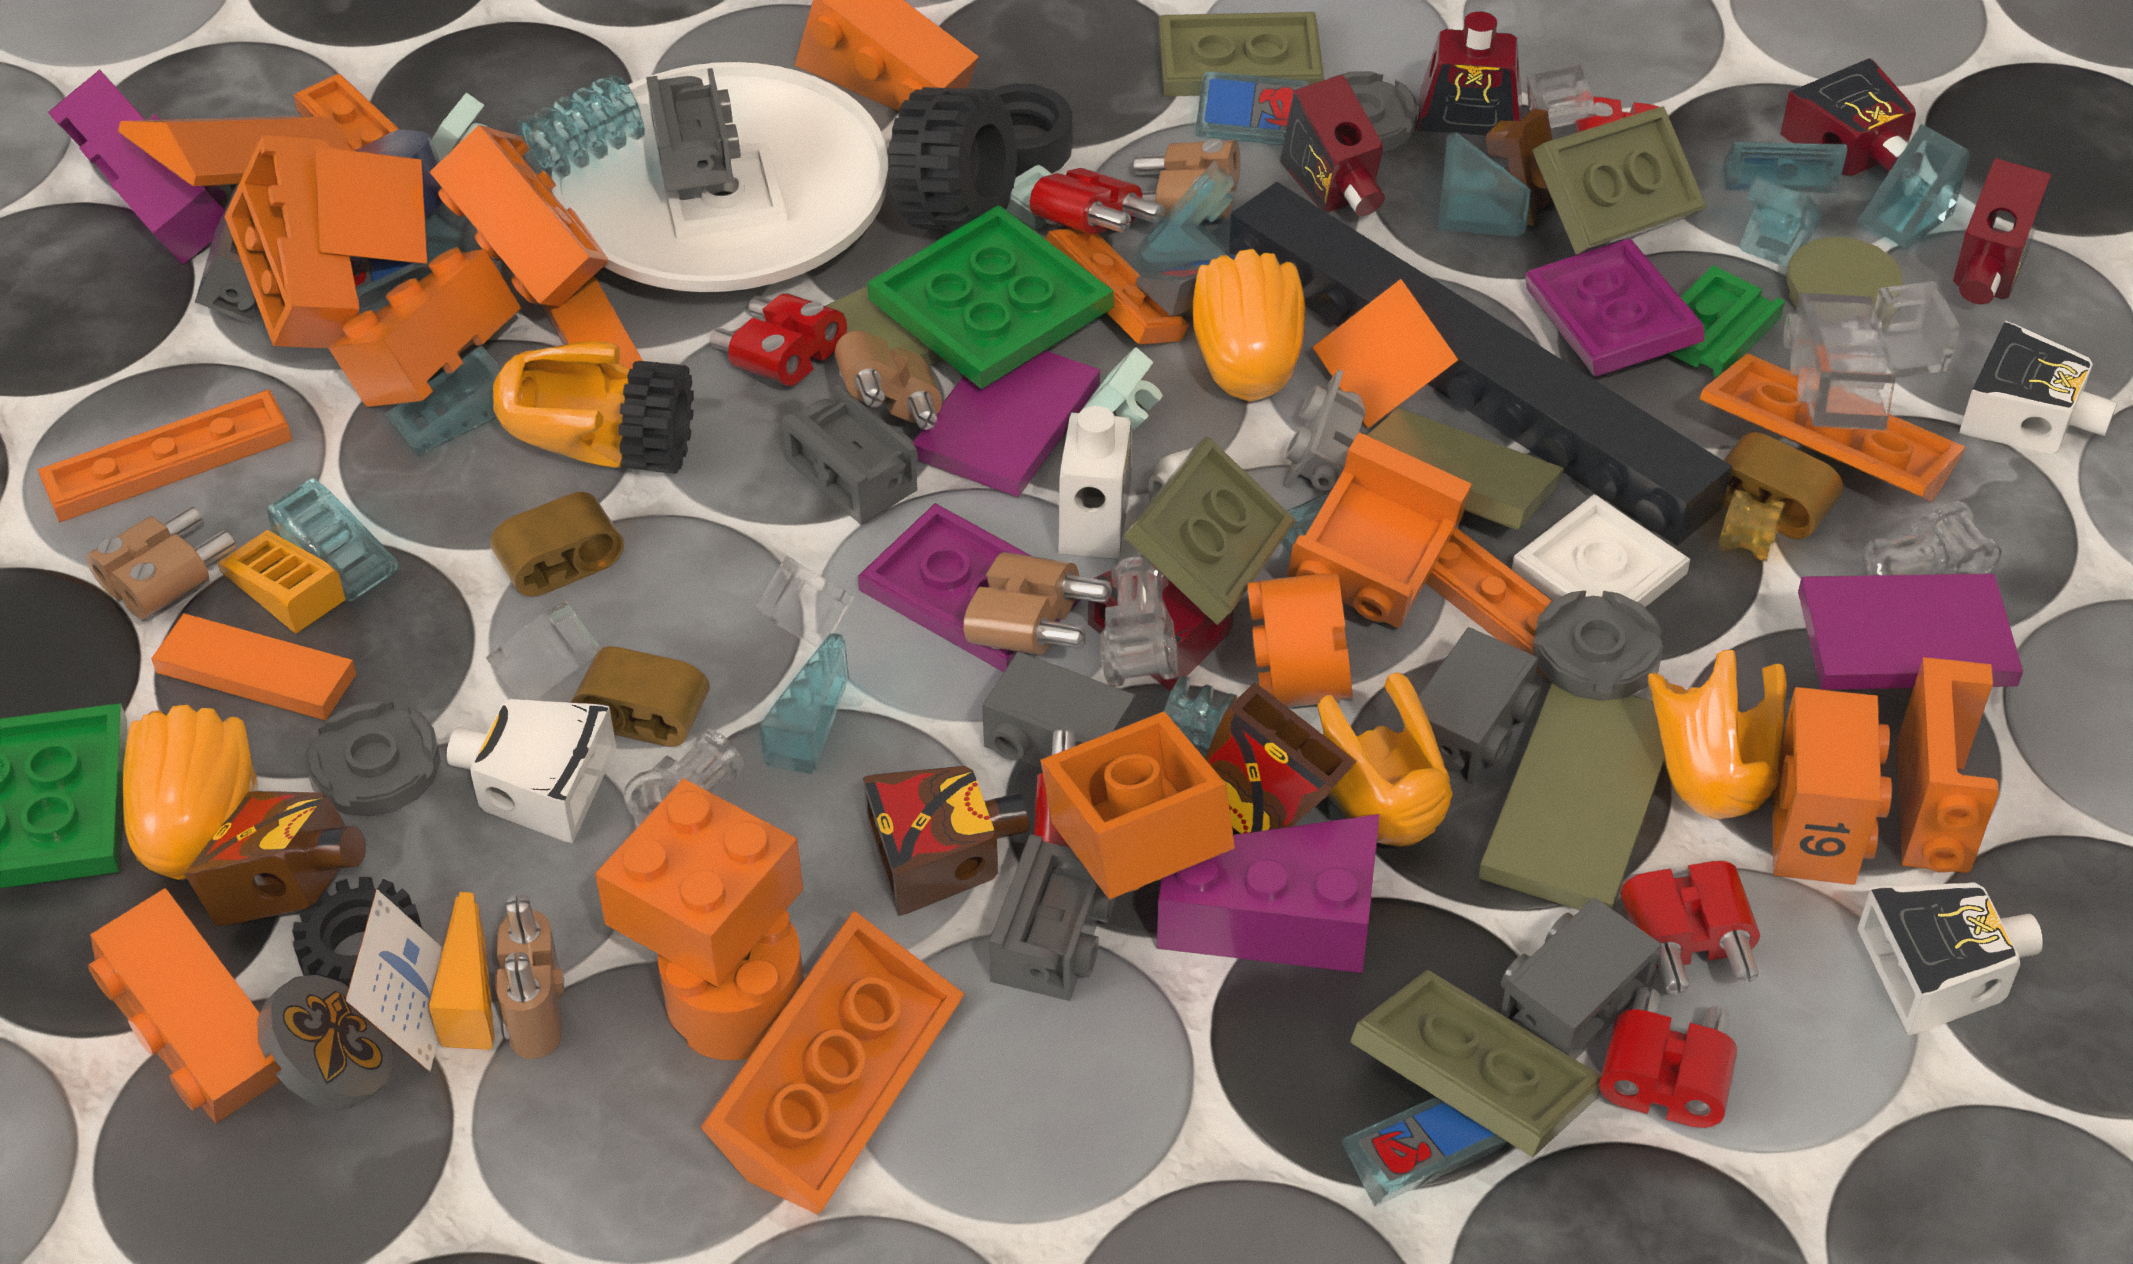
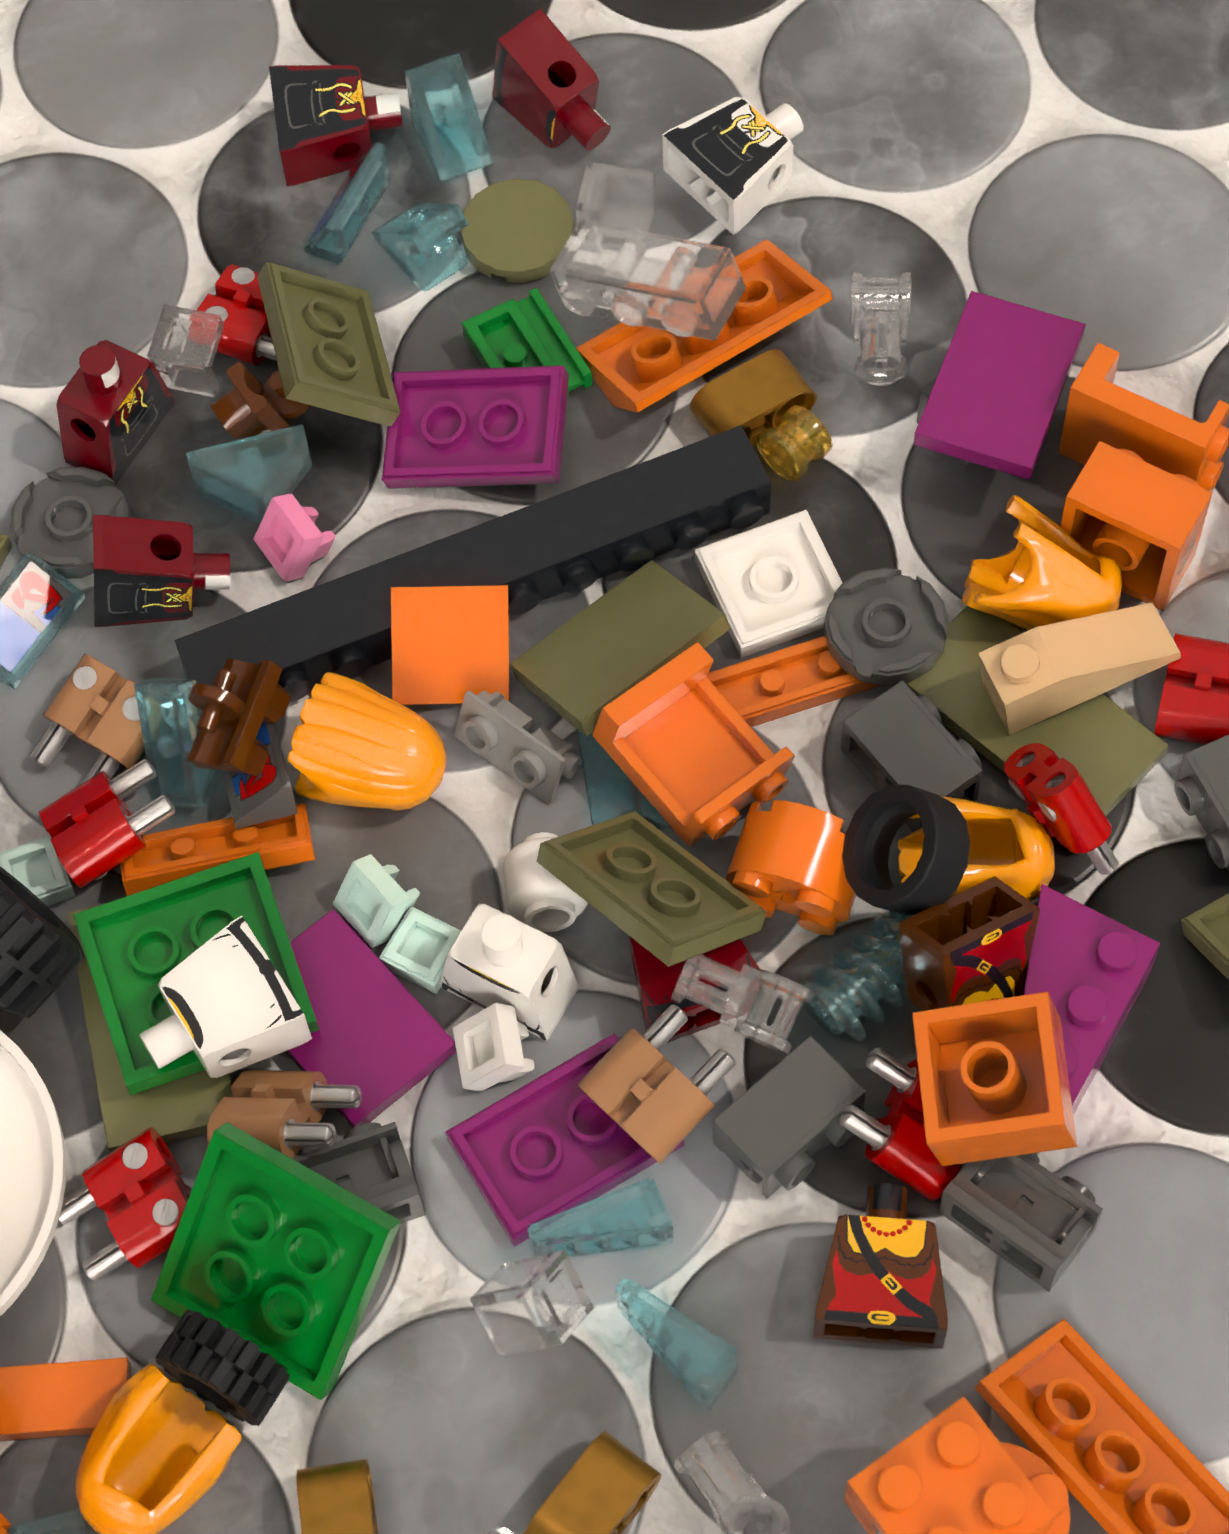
camera: 65 degrees left, 15 degrees up
none -> white torso [139,916,312,1078]
none -> green plate [150,1122,401,1400]
none -> reddish brown hips [187,659,291,776]
none -> bright pink tile [253,493,336,582]
none -> white tile [453,1003,534,1091]
none -> clear light blue slope [527,1178,673,1260]
none -> black tyre [842,785,970,915]
none -> tan slope [978,602,1181,735]
none -> red piece [1004,743,1119,875]

